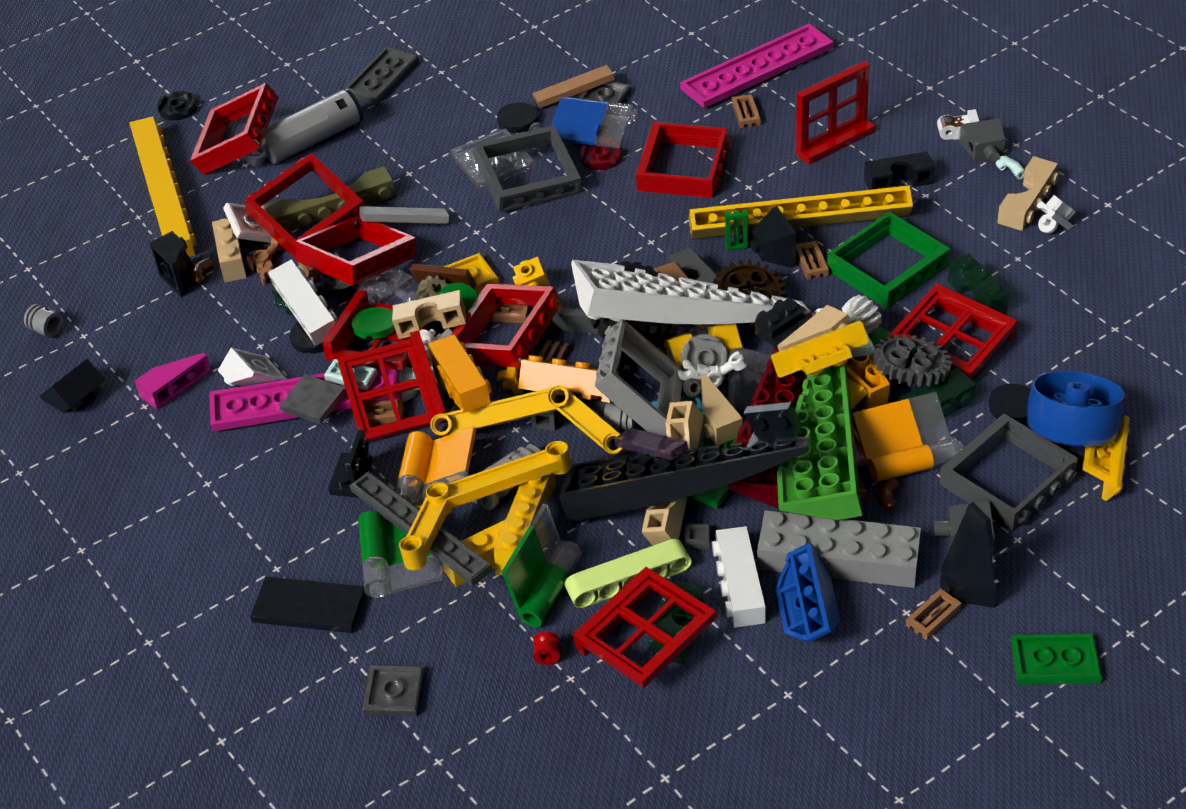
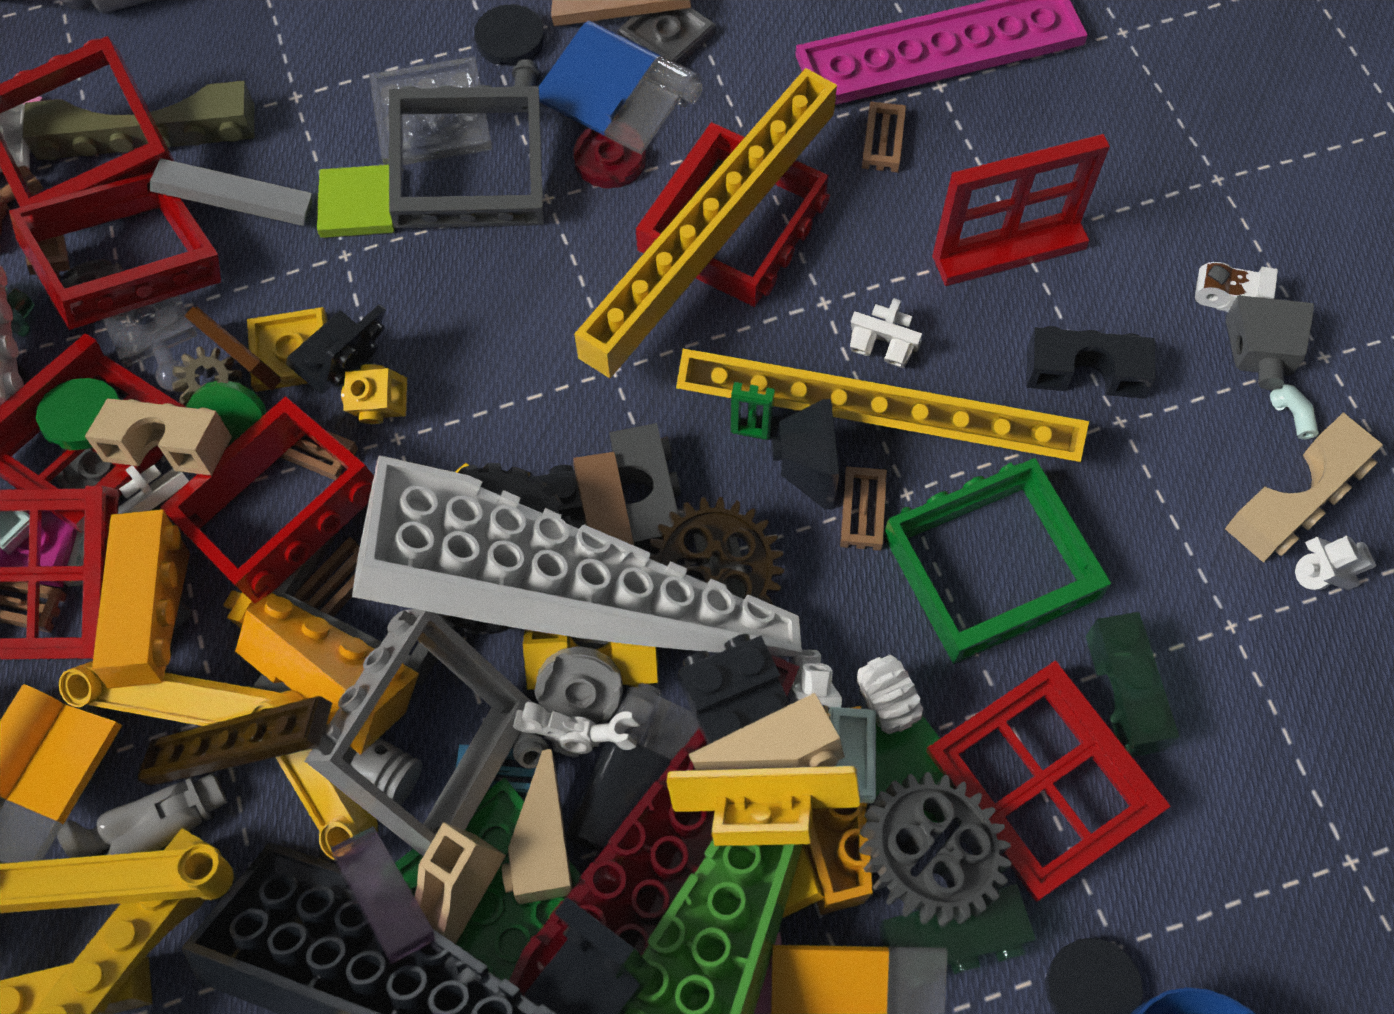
camera: 15 degrees right, 20 degrees up
none -> dark brown tile [137,696,332,786]
none -> black bracket [286,304,386,395]
none -> lime tile [317,165,395,238]
none -> yellow brick [574,68,837,379]
none -> white hips [850,298,922,368]

